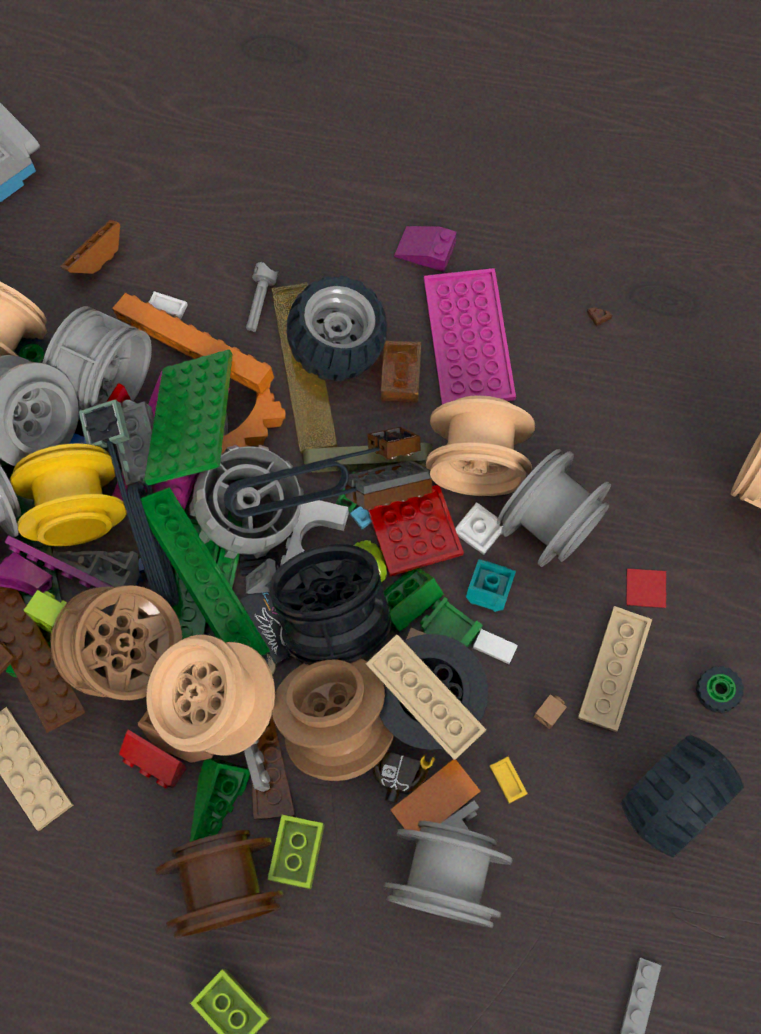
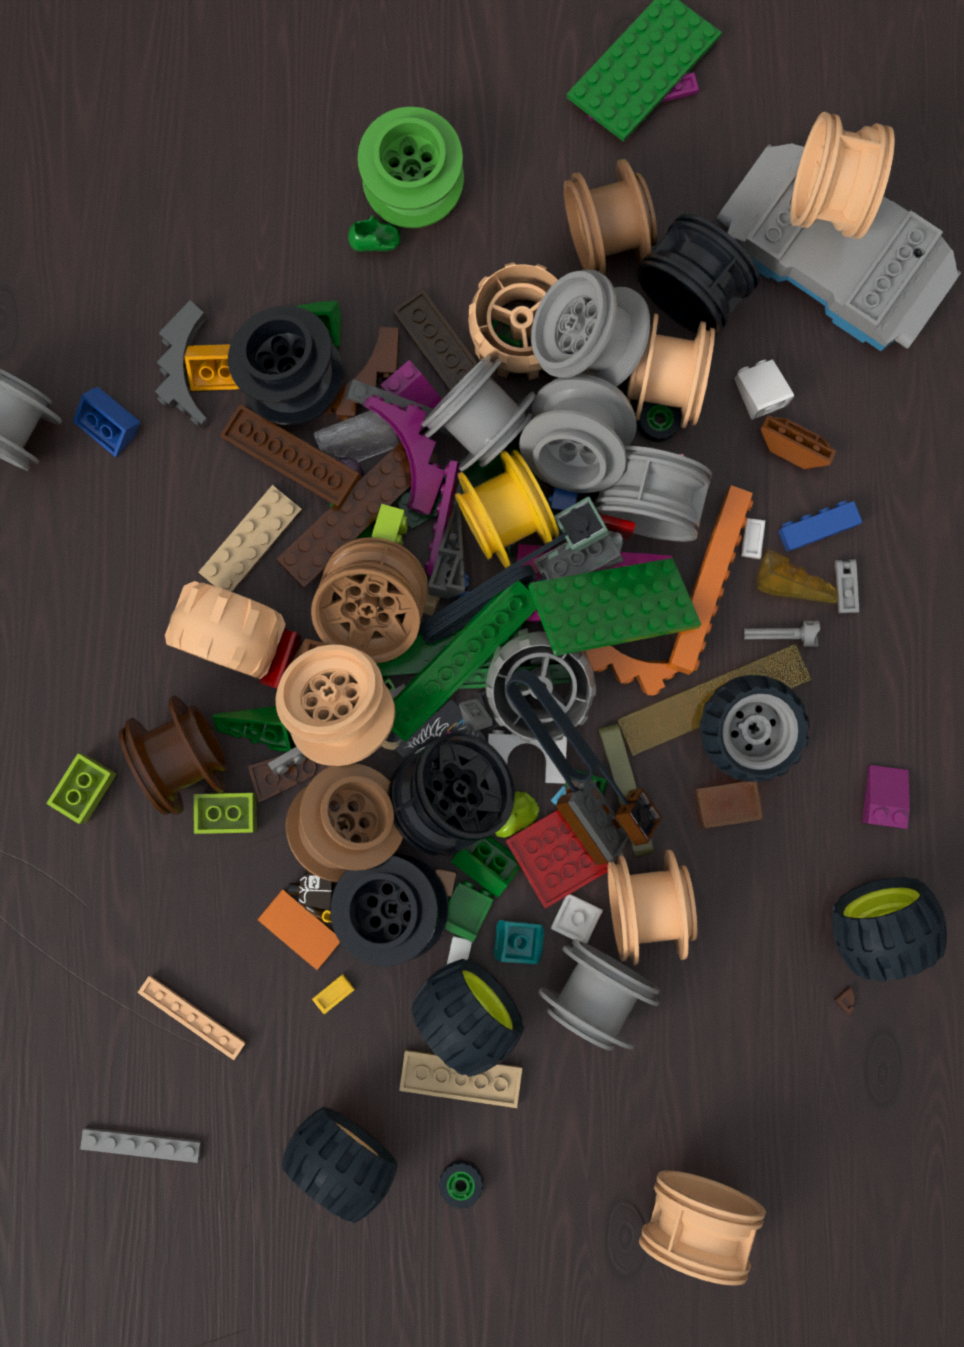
camera: 85 degrees right, 15 degrees up
tan plate [366,635,486,760] -> none
light grey wheel [384,821,512,928] -> none
dark pink plate [424,268,516,405] -> none
light grey slope [440,801,479,830] -> none
medium nougat brick [534,694,567,729] -> none
red piece [627,569,666,608] -> none
none -> light nougat plate [138,975,246,1060]
none -> light nougat wheel [165,581,286,679]
none -> black wheel [411,959,524,1077]
none -> white slope [734,359,794,420]
none -> clear yellow wedge [757,549,838,603]
none -> blue brick [778,500,863,553]
none -> black wheel [832,877,947,981]
none -> light grey plate [834,559,859,614]

